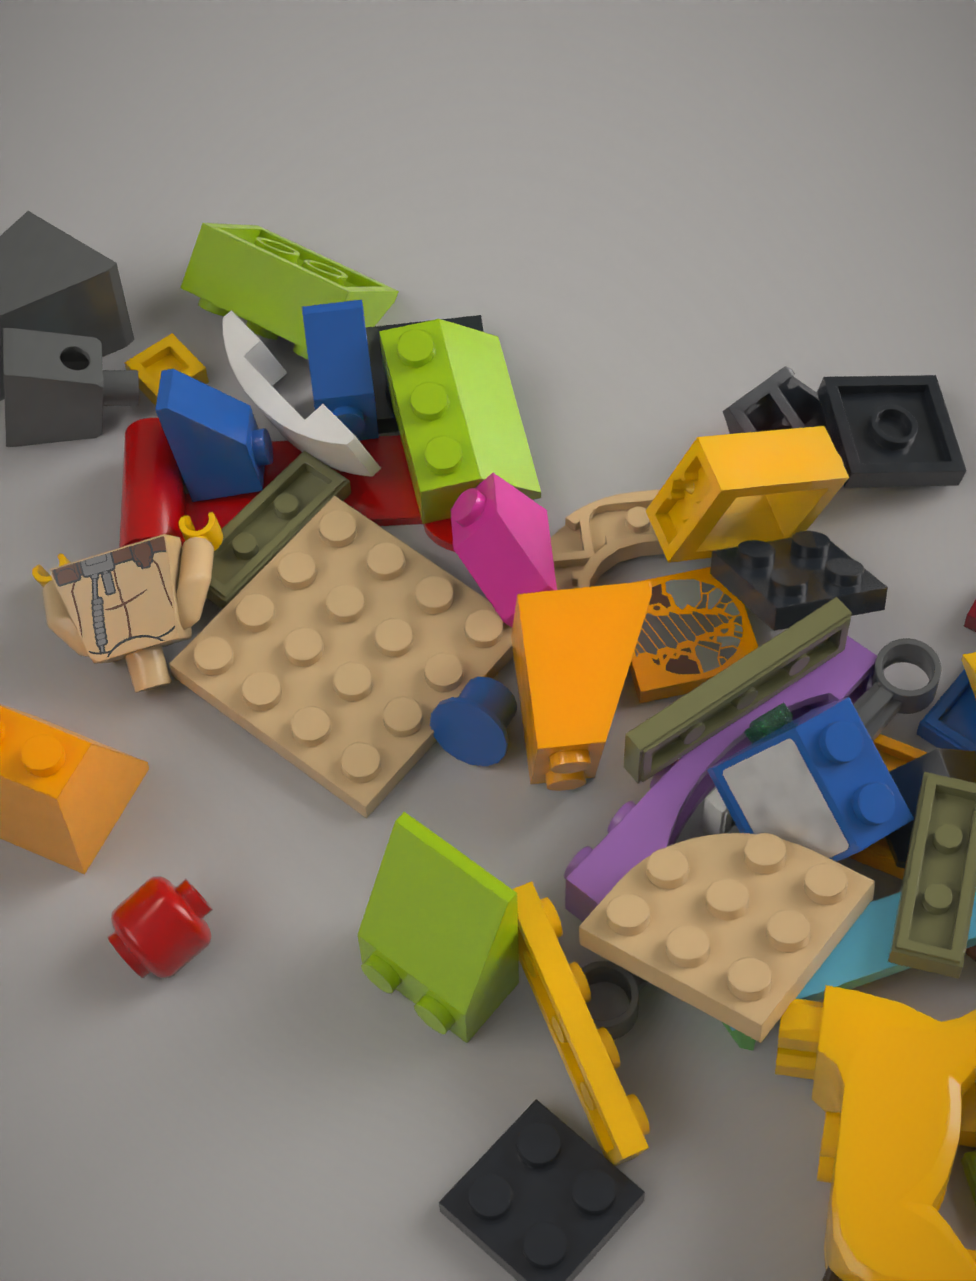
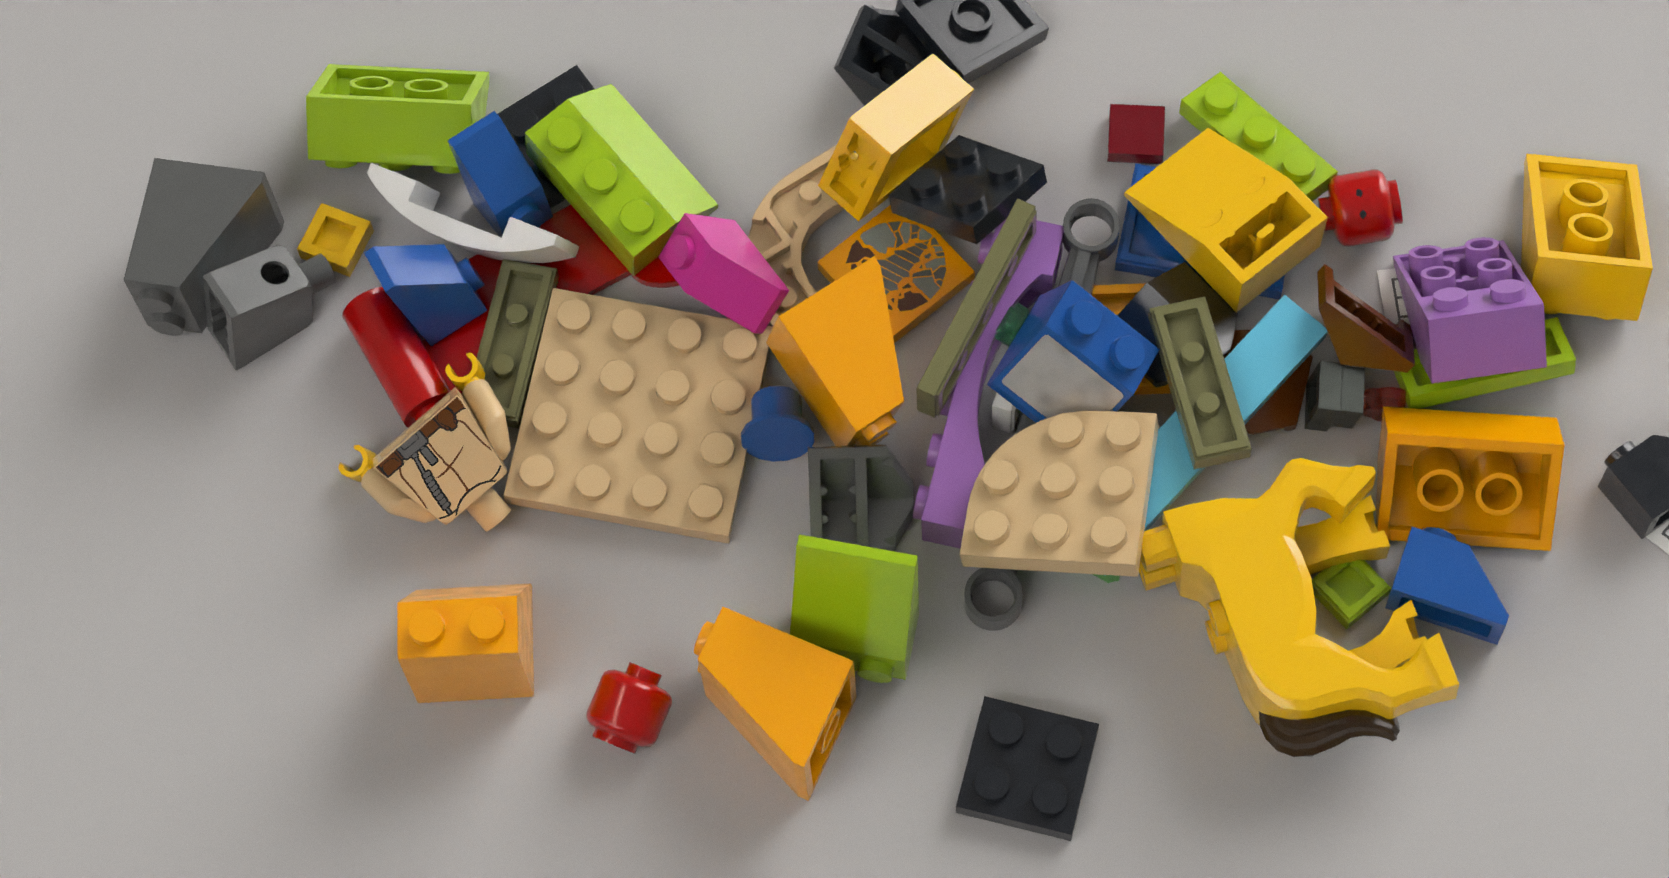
camera: 25 degrees left, 10 degrees up
yellow plate [512,881,650,1166] -> none
none -> light orange slope [694,607,857,801]
none -> dark grey slope [808,444,914,551]

